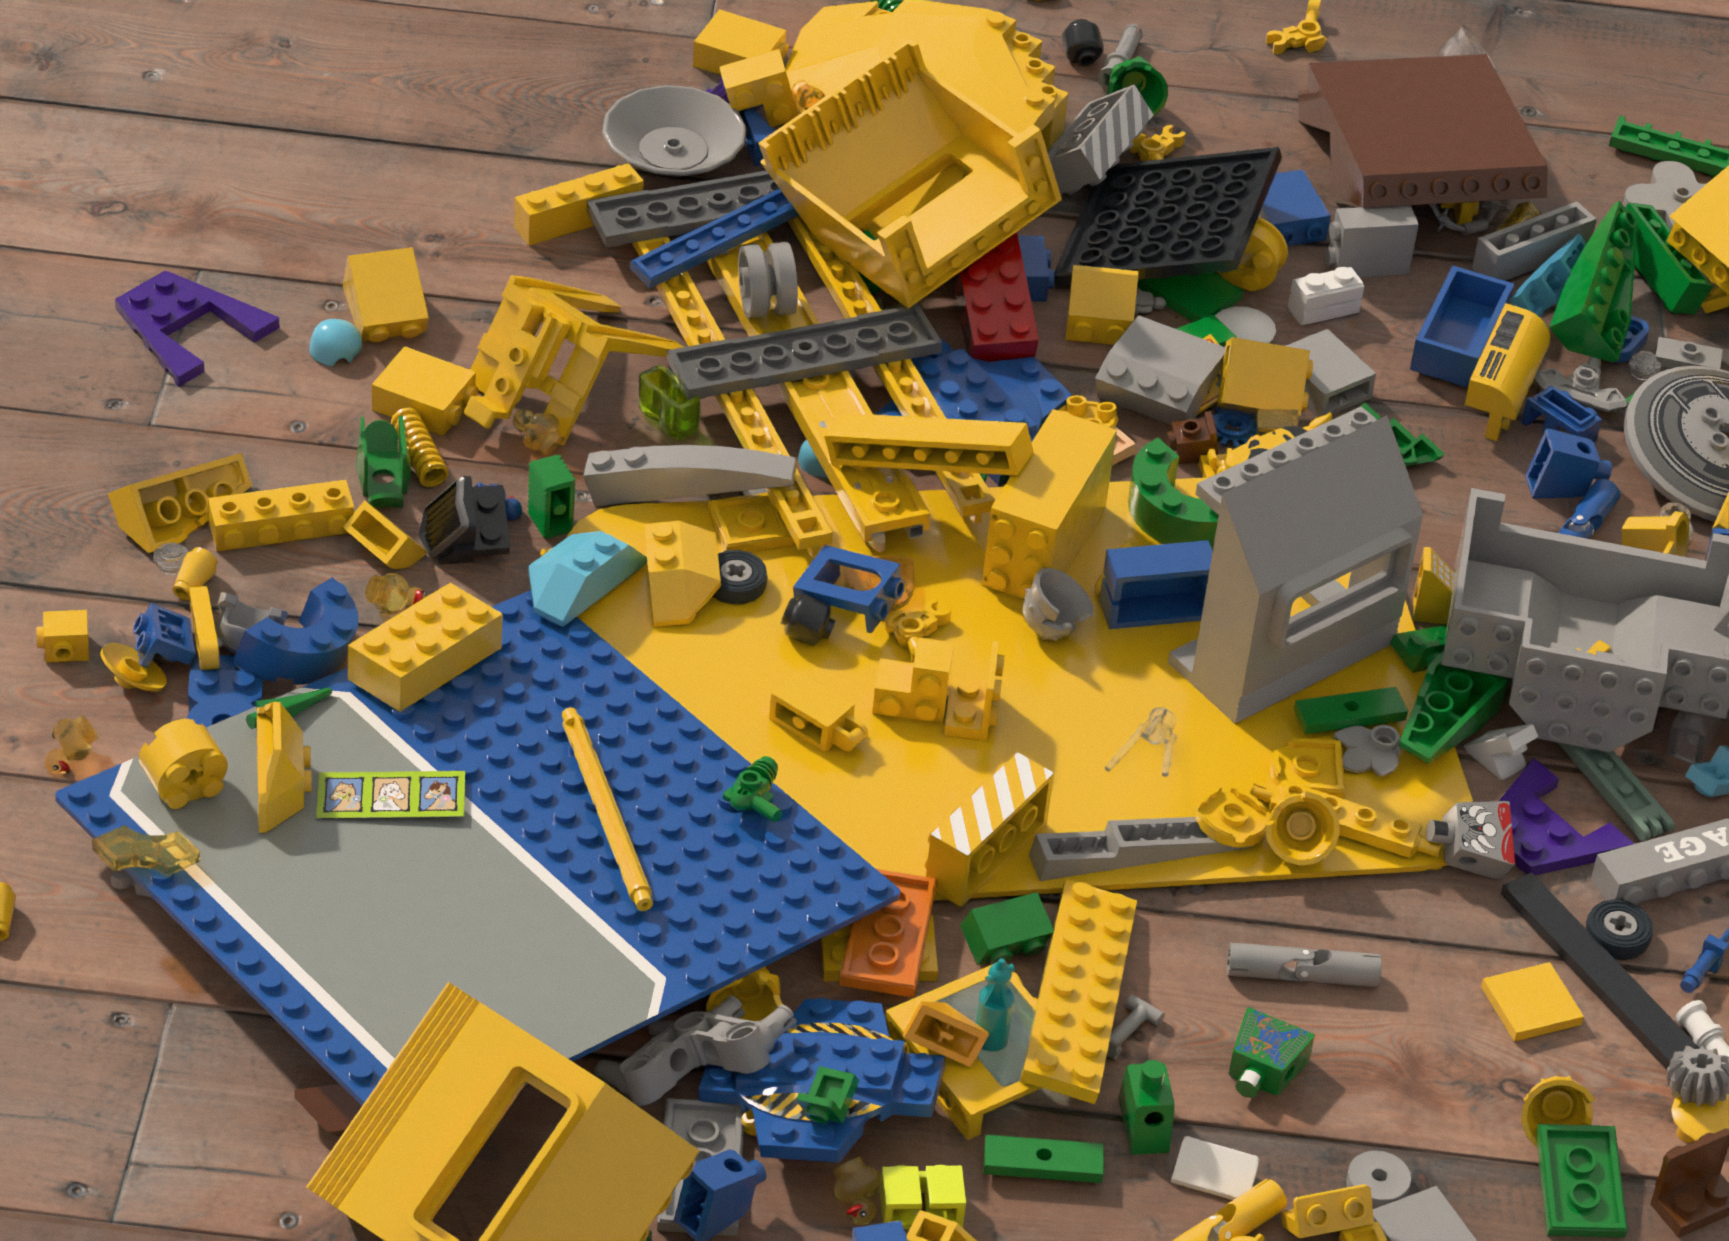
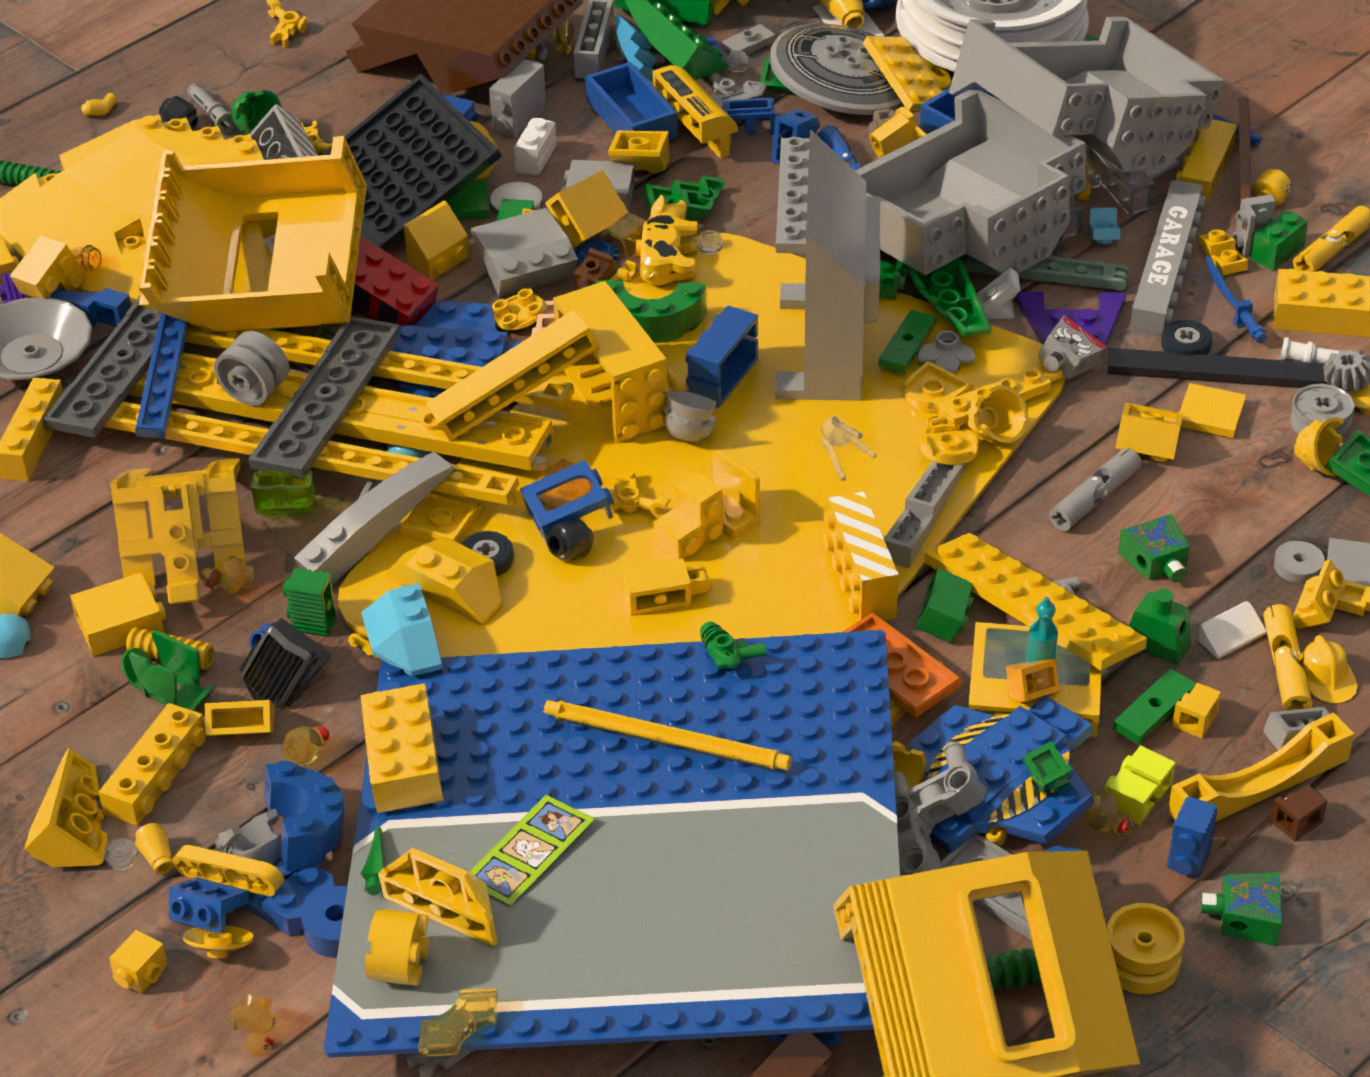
camera: 45 degrees left, 0 degrees up
none -> yellow slope [608,130,670,173]
none -> yellow slope [1115,402,1183,462]
none -> yellow brick [1172,683,1221,738]
none -> light grey wheel [1290,384,1355,438]

